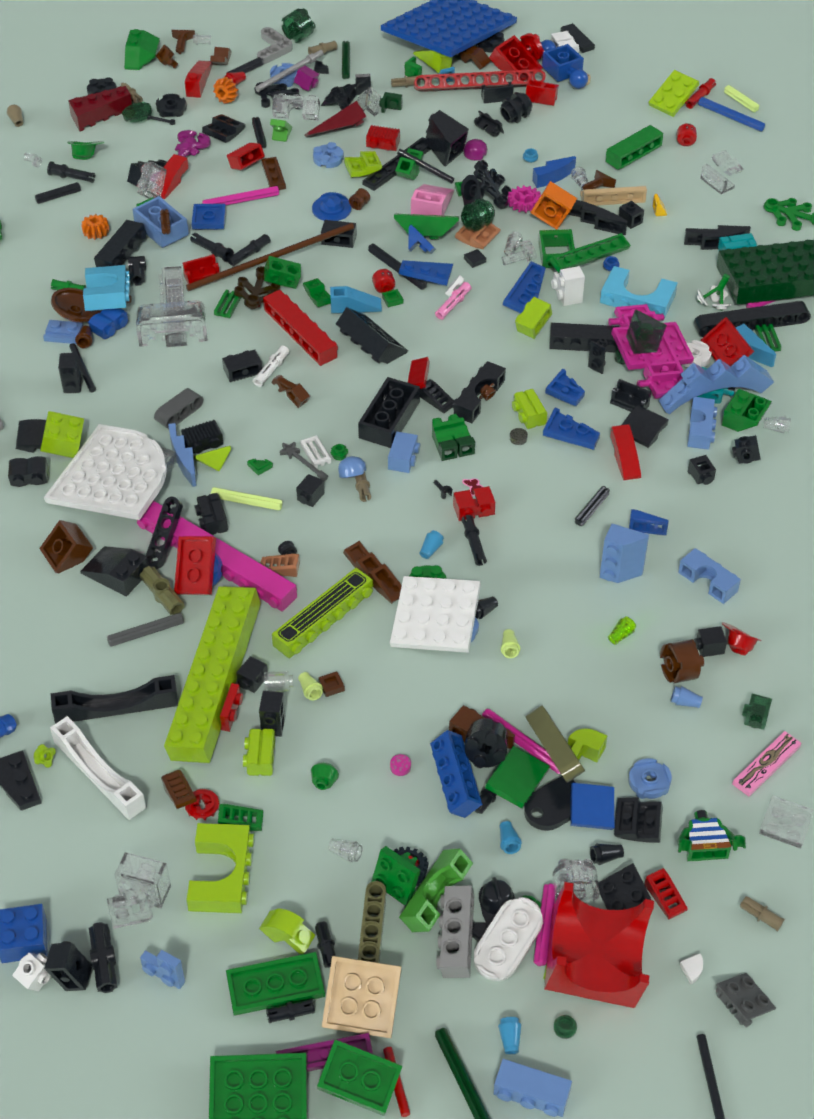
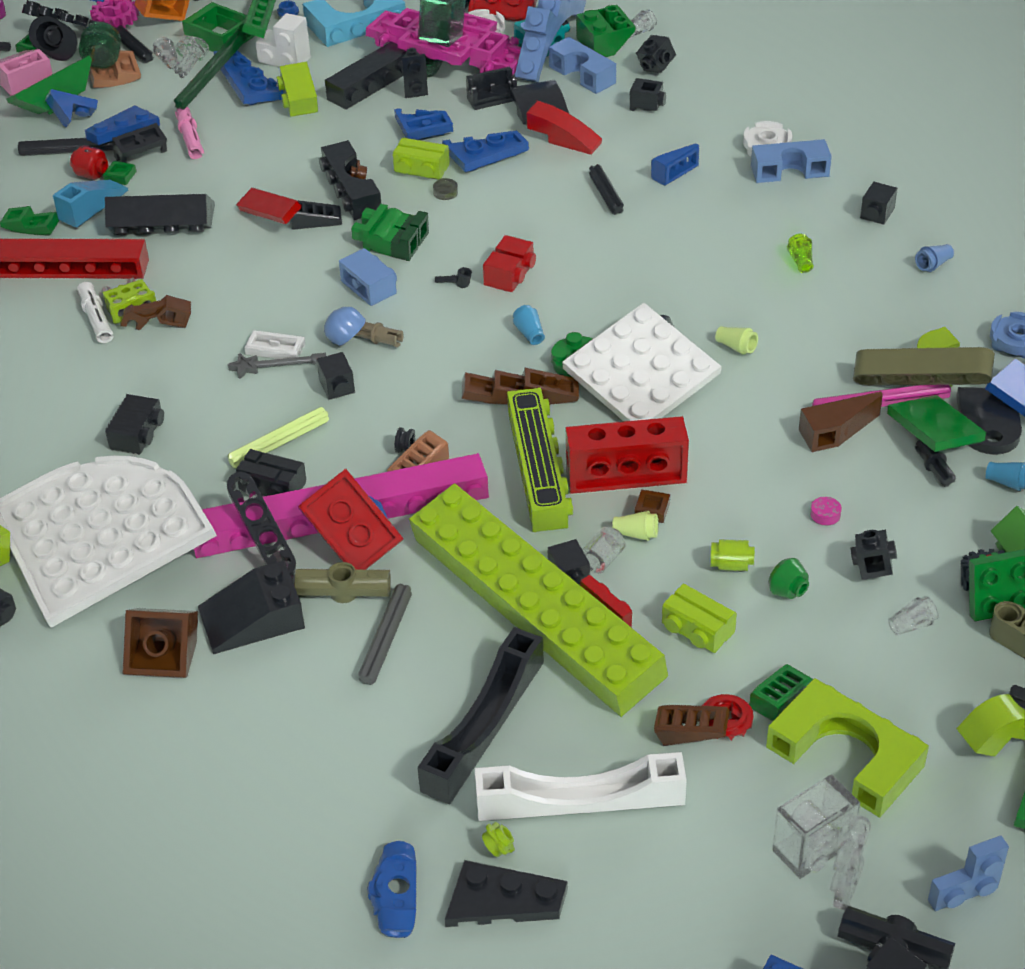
camera: 50 degrees left, 5 degrees down
dark grey beam [154,388,204,429] -> none
medium blue slope [168,423,196,487] -> none
lime slope [193,446,231,471] -> none
black brick [222,349,262,382] -> none
green tile [247,458,273,476] -> none
black brick [259,691,286,737] -> none
green plate [330,444,348,461] -> none
black brick [358,377,420,448] -> none
blue brick [430,730,482,818] -> none
white tile [445,275,464,297] -> none
black pin [461,515,487,566] -> none
dark red sticker [462,478,483,496] -> none
black tile [464,249,486,268] -> none
black brick [465,718,508,768] -> none
medium blue slope [600,524,649,583] -> none
reddish brown brick [660,639,704,684] -> none
red piece [722,622,762,655] -> none
clear green brick [742,694,772,730] -> none
none -> lime piece [102,278,156,324]
none -> black hinge [112,123,167,163]
none -> black axle [113,25,154,63]
none -> dark green axle [174,30,247,110]
none -> red brick [565,416,689,494]
none -> lime brick [711,539,755,571]
none -> white plate [743,121,793,156]
none -> black brick [850,529,897,580]

